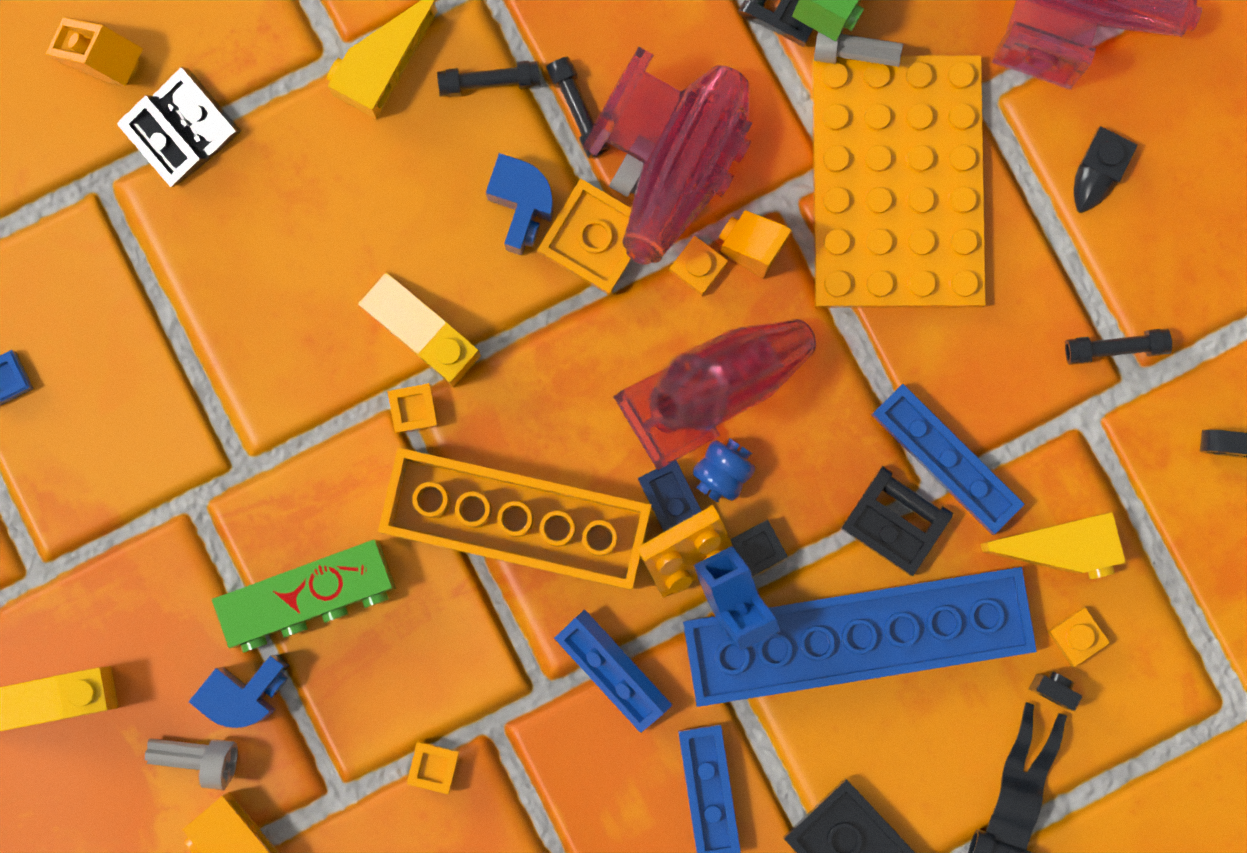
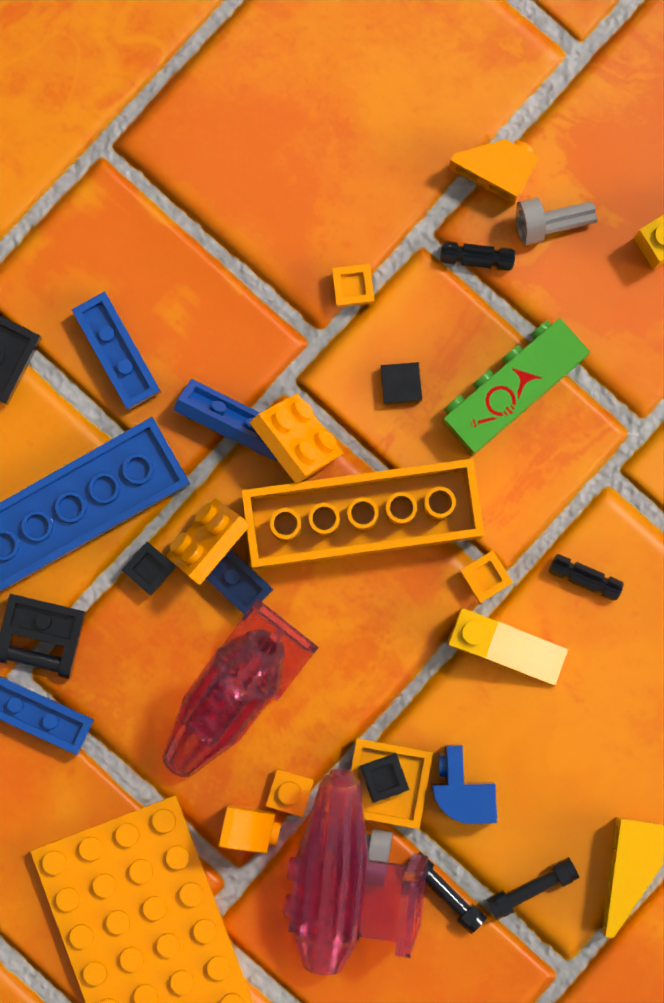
camera: 160 degrees right, 0 degrees up
blue brick [189,655,290,728] -> none
blue piece [693,438,755,503] -> none
blue brick [694,546,780,651] -> none
none -> light orange plate [249,393,344,484]
none -> black tile [359,753,409,803]
none -> black tile [380,362,422,405]
none -> black axle [440,241,515,271]
none -> black axle [549,554,624,600]

